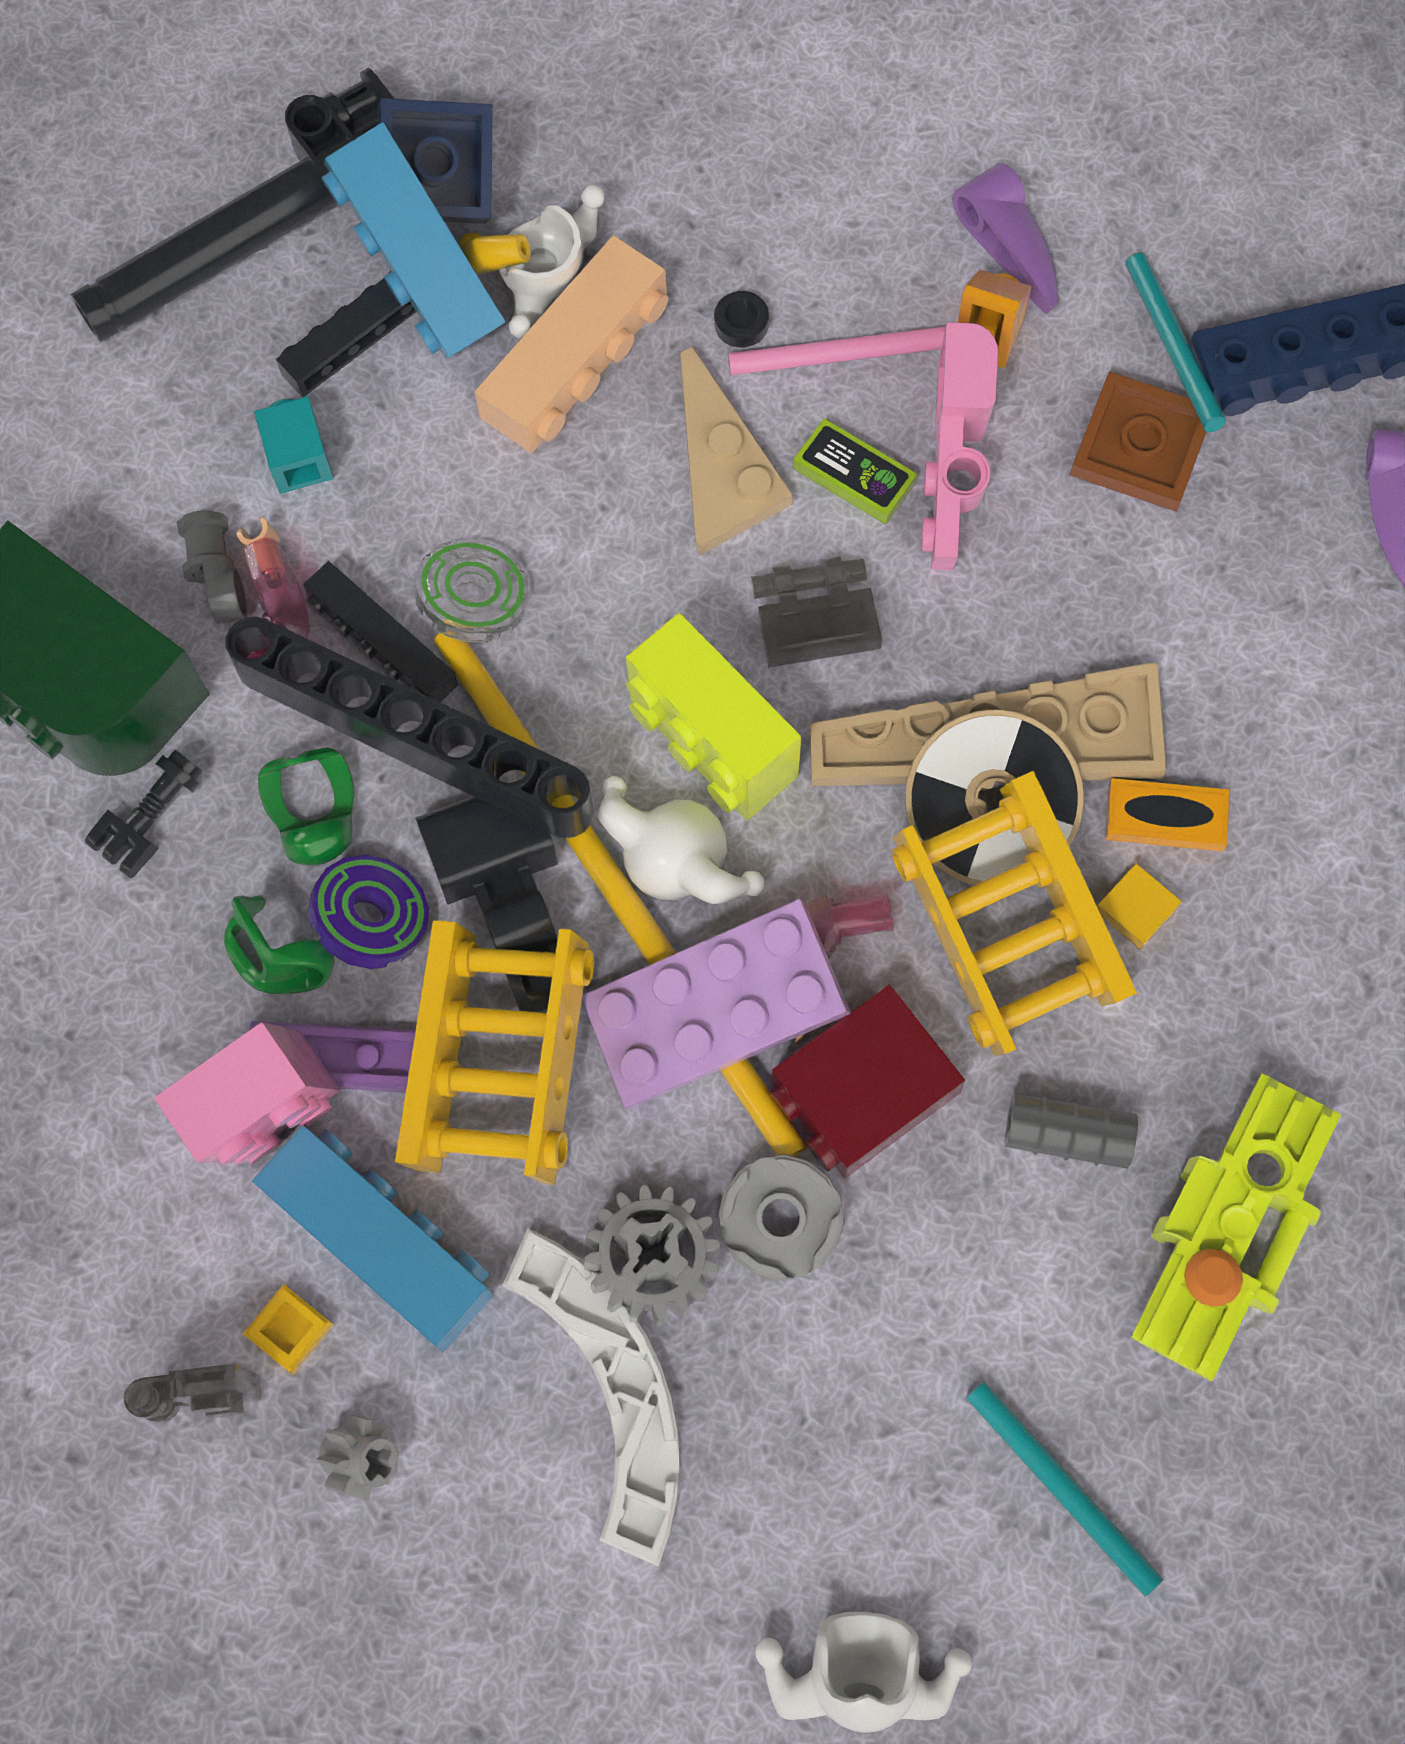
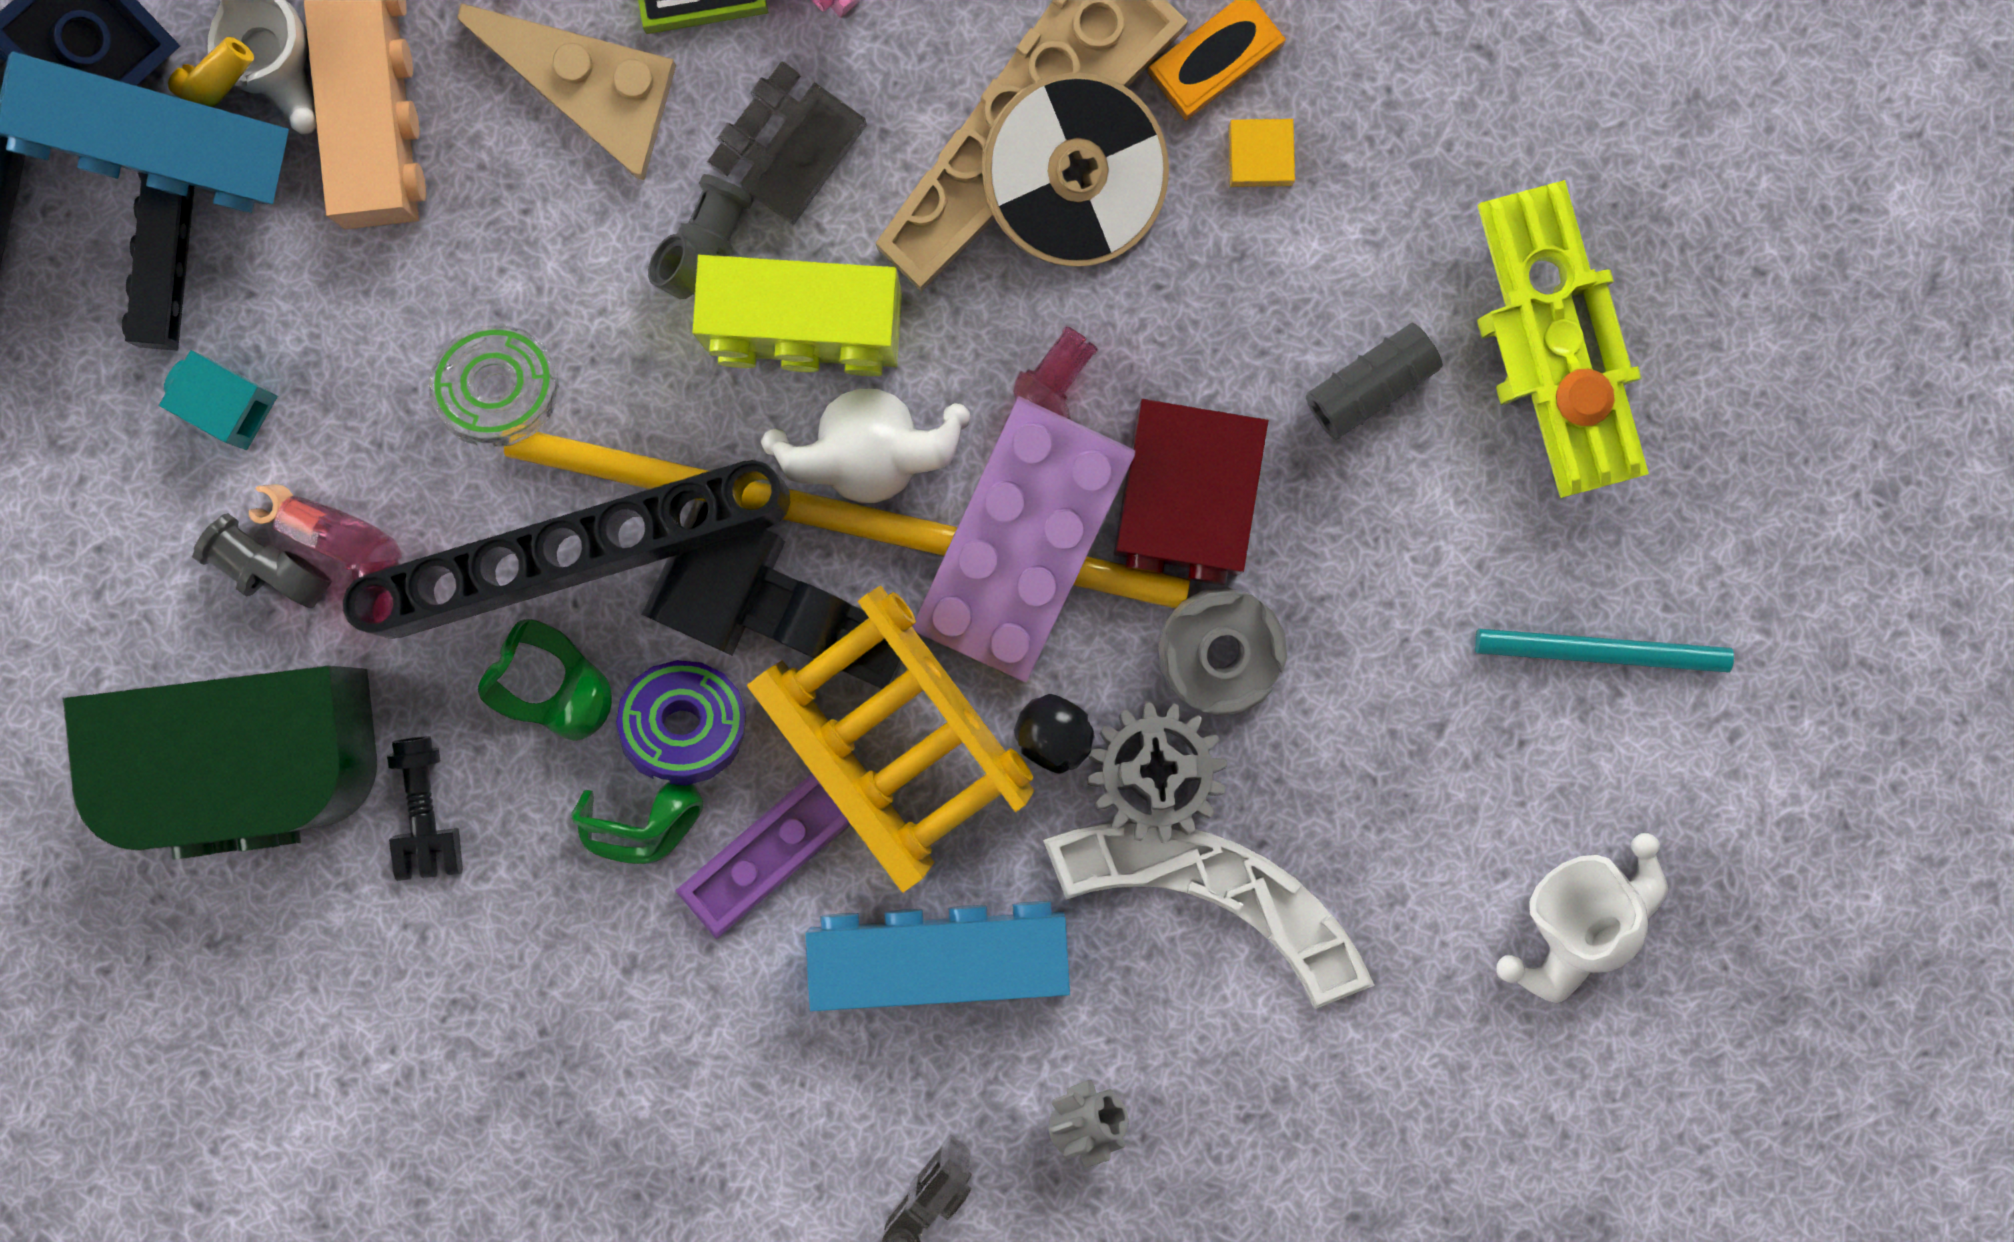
camera: 50 degrees left, 15 degrees up
bright pink brick [154,1022,341,1165] -> none
yellow tile [243,1284,334,1375] -> none
black piece [303,560,459,702] -> none
yellow fence [891,771,1137,1056] -> none
none -> dark grey connector [648,174,754,299]
none -> black piece [1014,694,1095,774]

